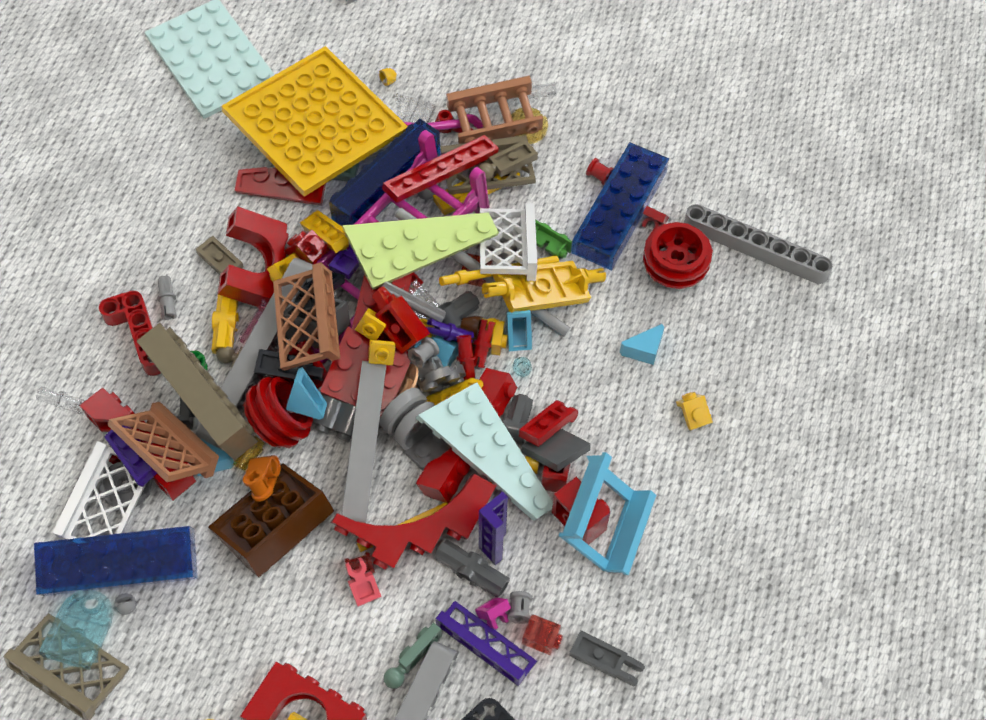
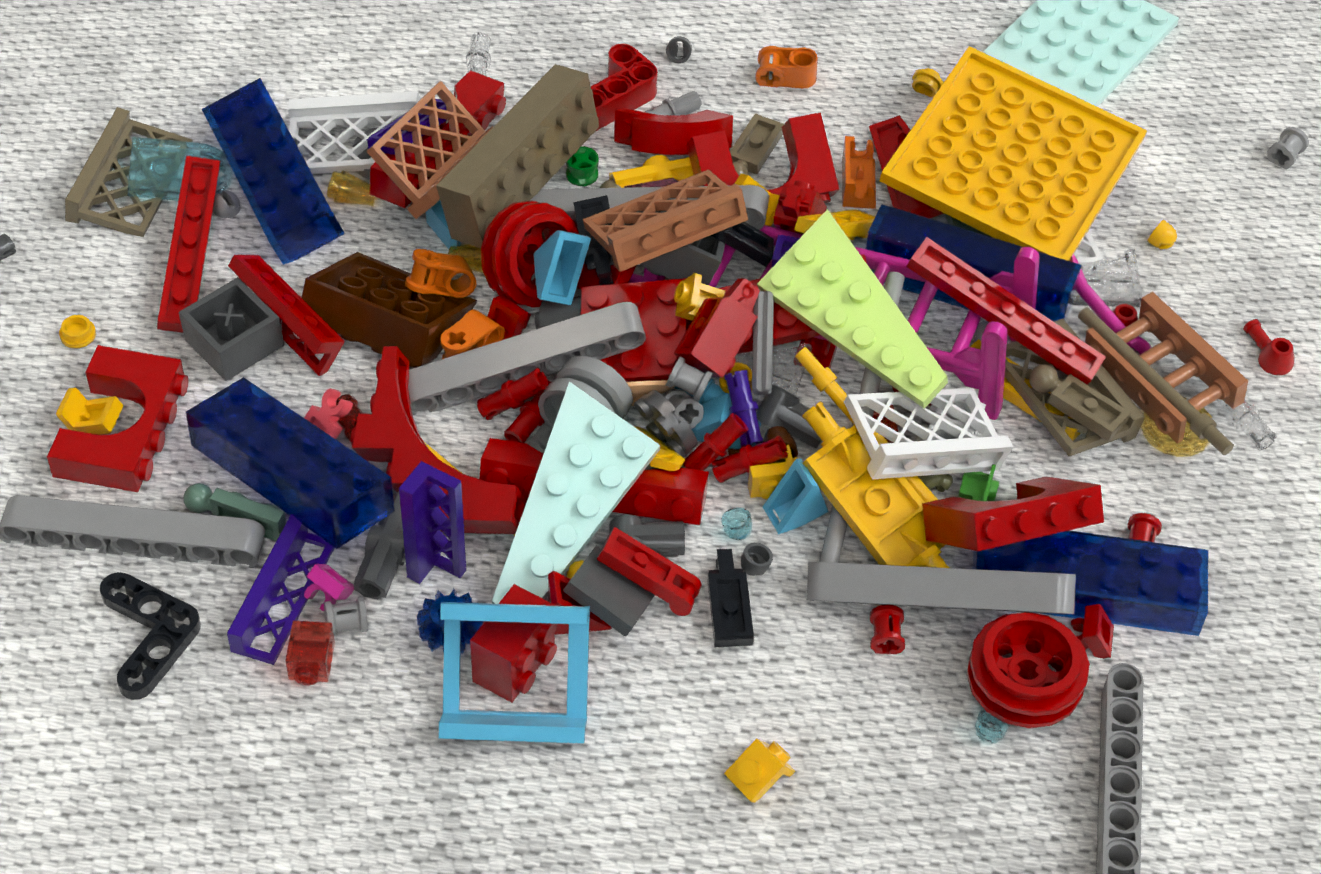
camera: 70 degrees right, 10 degrees down
yellow bracket [369,340,395,365] -> none
dark grey hinge [569,630,645,687] -> none
medium azure slope [620,324,664,365] -> none
none -> red plate [157,156,220,333]
none -> dark grey brick [178,277,285,381]
none -> clear blue brick [186,377,395,549]
none -> red fence [228,255,345,376]
none -> clear yellow cone [327,170,377,207]
none -> clear blue gear [417,588,483,654]
none -> orange piece [440,309,505,359]
none -> red pin [477,368,549,420]
none -> red tile [487,295,531,340]
none -> red pin [504,381,552,443]
none -> red arch [614,108,733,155]
none -> dark grey hinge [666,36,692,63]
none -> black hinge [707,549,754,647]
none -> dark grey hinge [741,543,773,576]
none -> orange piece [755,46,818,89]
none -> light grey beam [806,562,1076,614]
none -> orange hinge [842,136,876,209]
none -> red bush [870,605,905,654]
none -> yellow plate [912,68,943,97]
none -> red arch [922,476,1104,551]
none -> clear light blue hinge [975,709,1009,743]
none -> dark tan bar [1078,307,1234,455]
none -> red bar [1243,319,1295,375]

